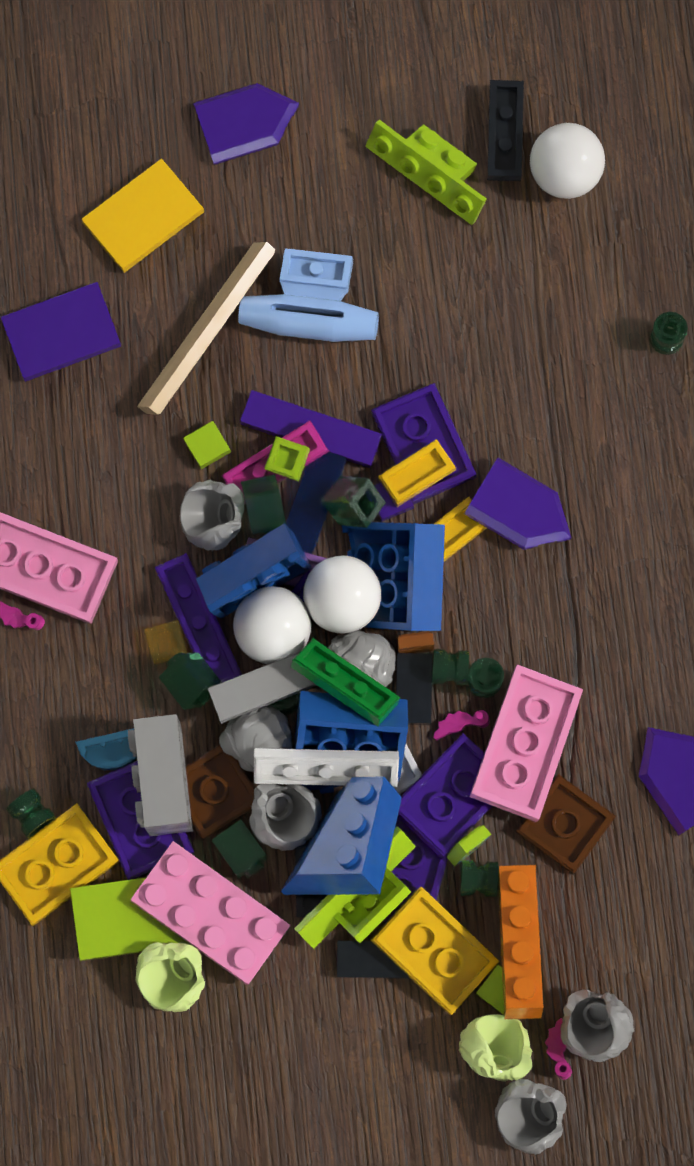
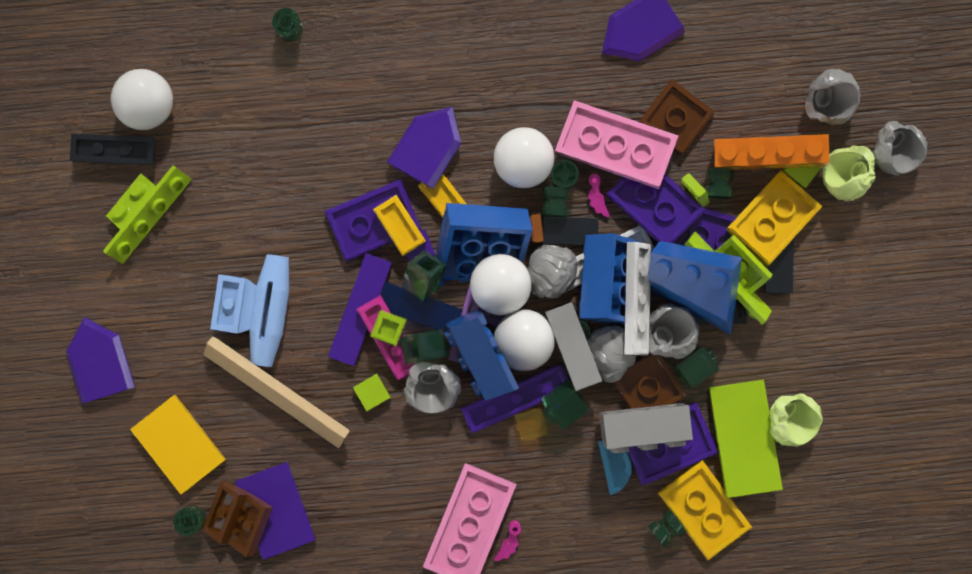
camera: 90 degrees left, 10 degrees up
bright pink plate [130,841,290,986] -> none
green tile [291,638,400,727] -> none
dark pink piece [544,1018,572,1080] -> none
none -> clear green wheel [173,505,206,536]
none -> reddish brown slope [202,481,273,557]
none -> white piece [493,127,554,188]

